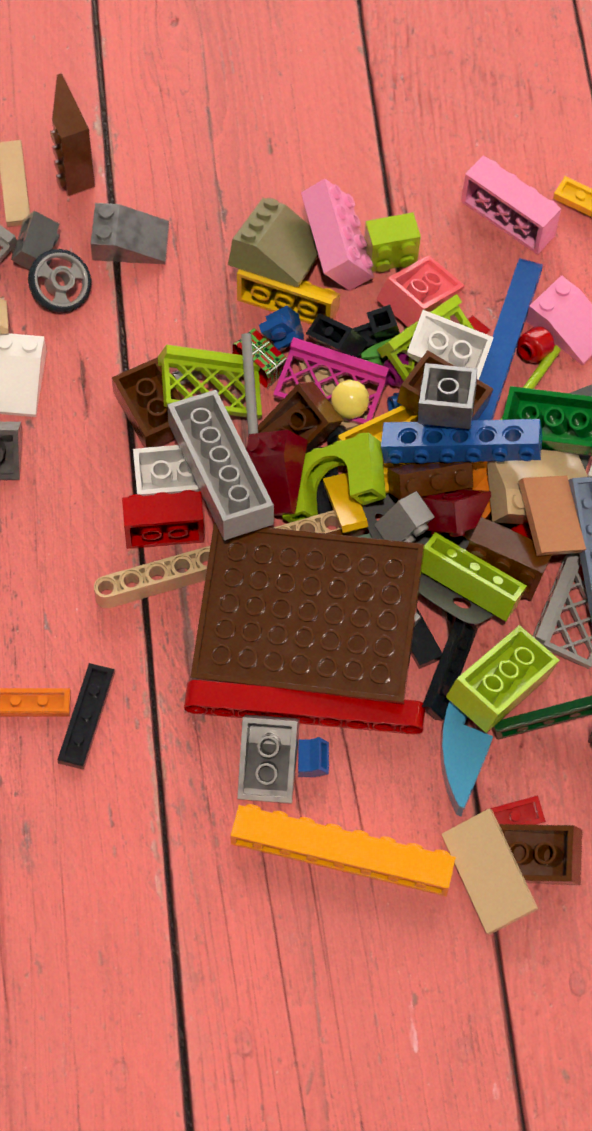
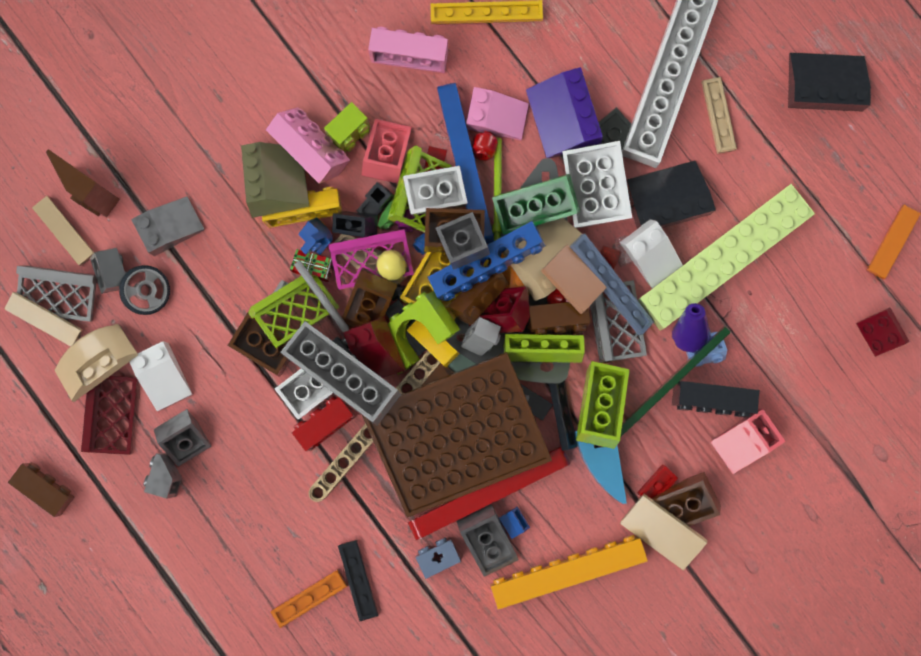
camera: 30 degrees left, 20 degrees up
none -> sand blue brick [415,537,461,579]

